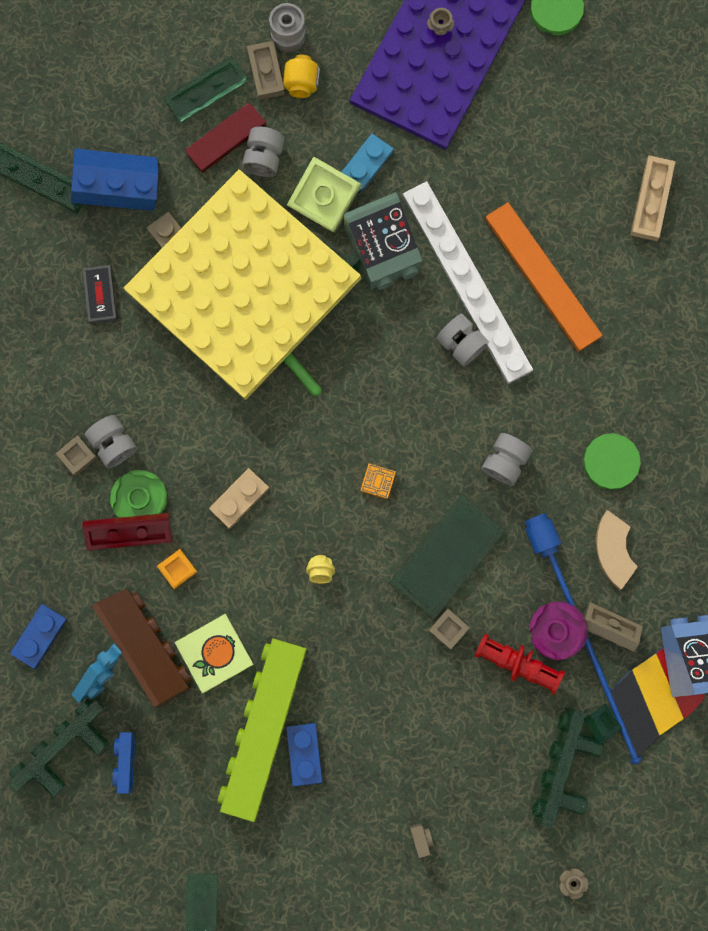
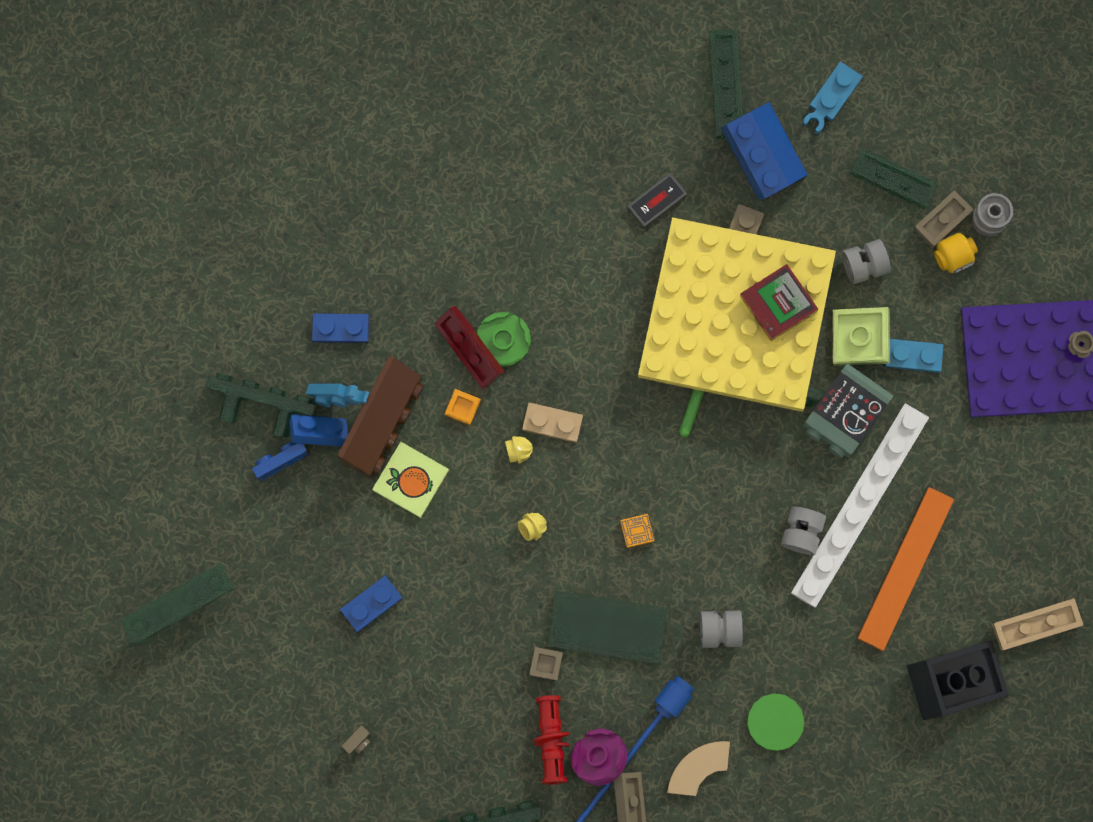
camera: 60 degrees right, 0 degrees up
dark tan plate [55,435,97,476] -> none
light grey wheel [85,415,138,468] -> none
dark red tile [185,102,266,173] -> none
lime brick [217,638,307,822] -> none
none -> blue plate [289,414,348,446]
none -> light yellow plate [505,436,533,464]
none -> tile [740,264,818,341]
none -> dark azure plate [803,61,863,134]
none -> black slope [906,641,1009,720]

